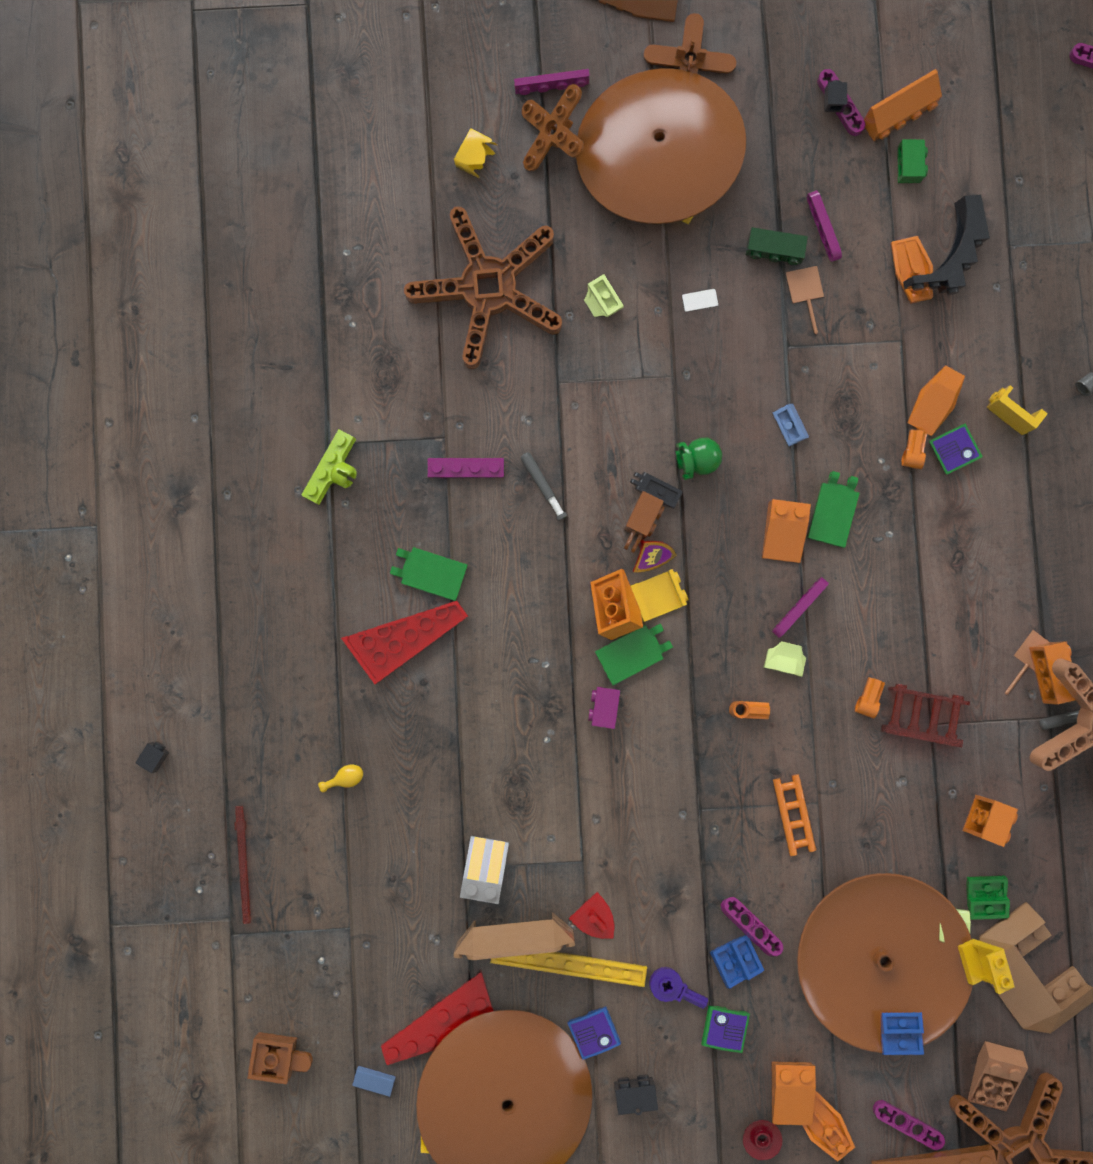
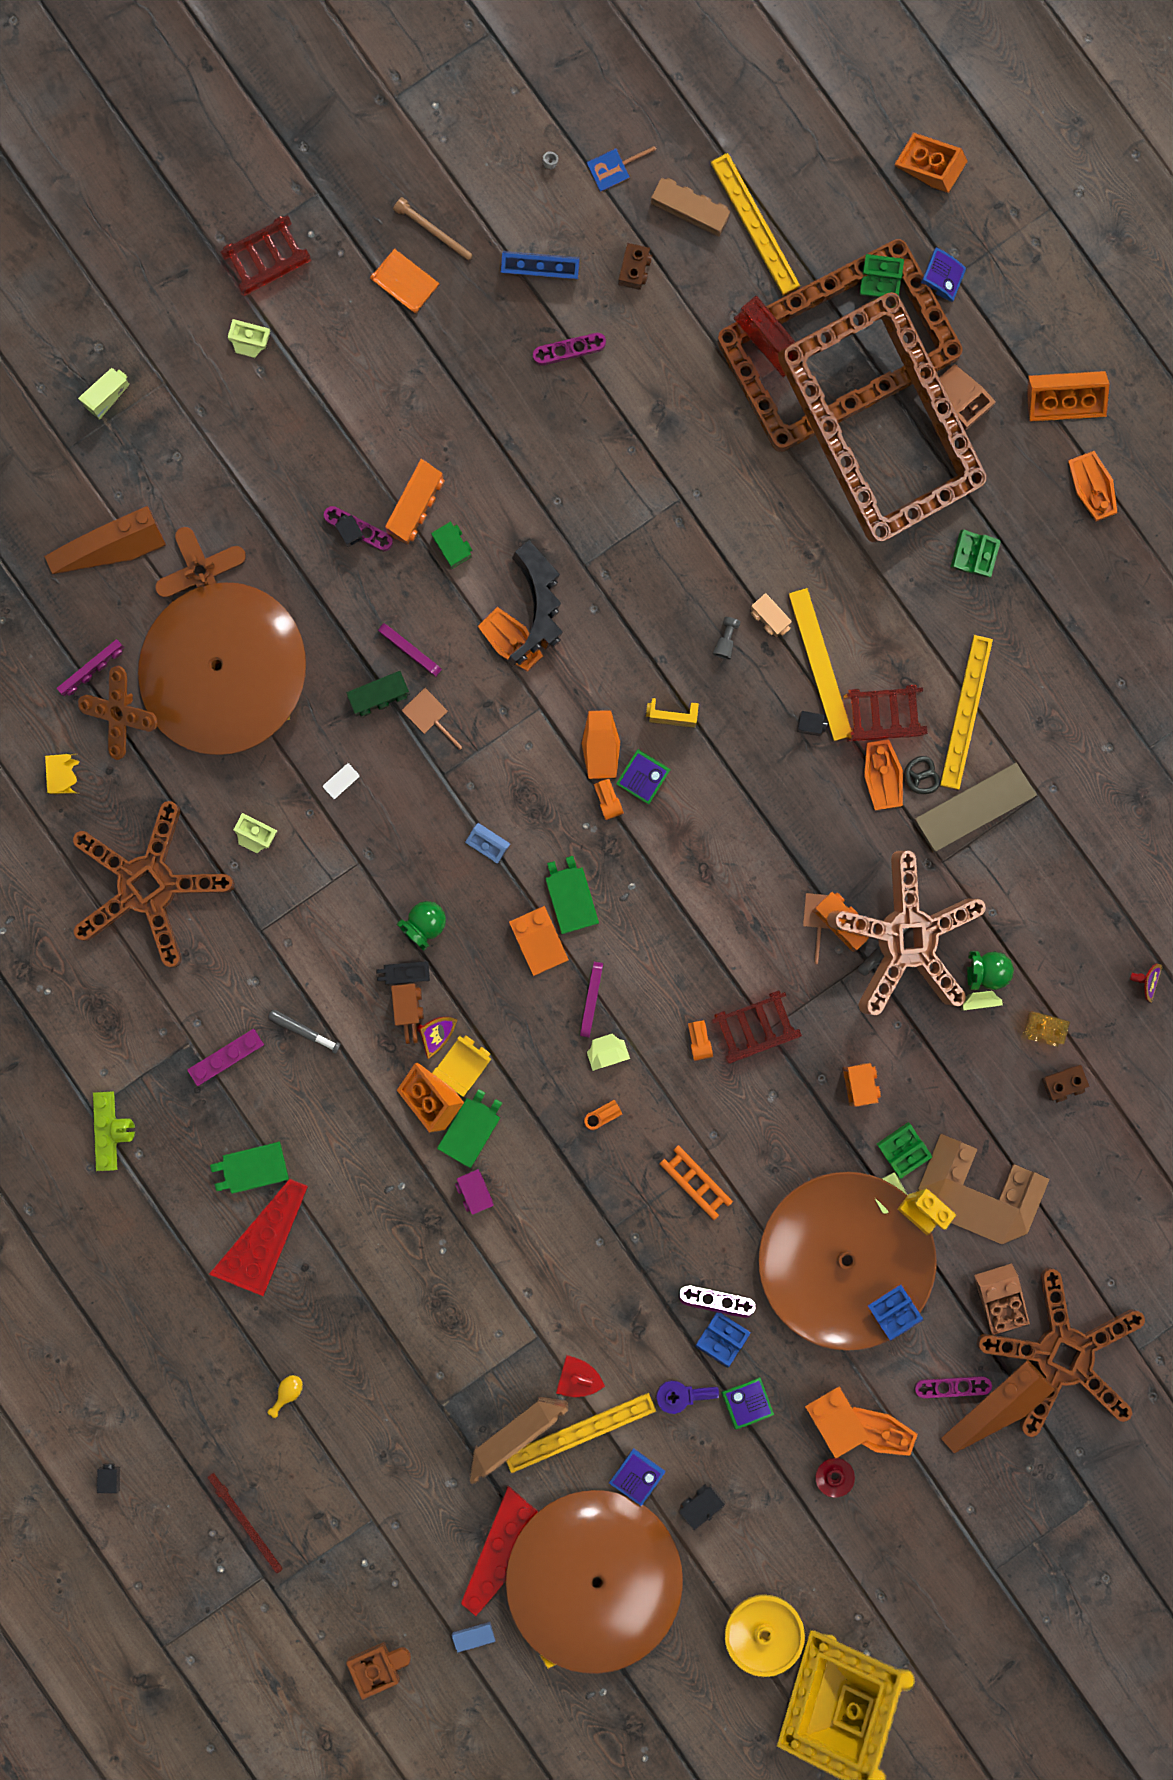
camera: 30 degrees left, 0 degrees up
slope [460,836,509,904] -> none

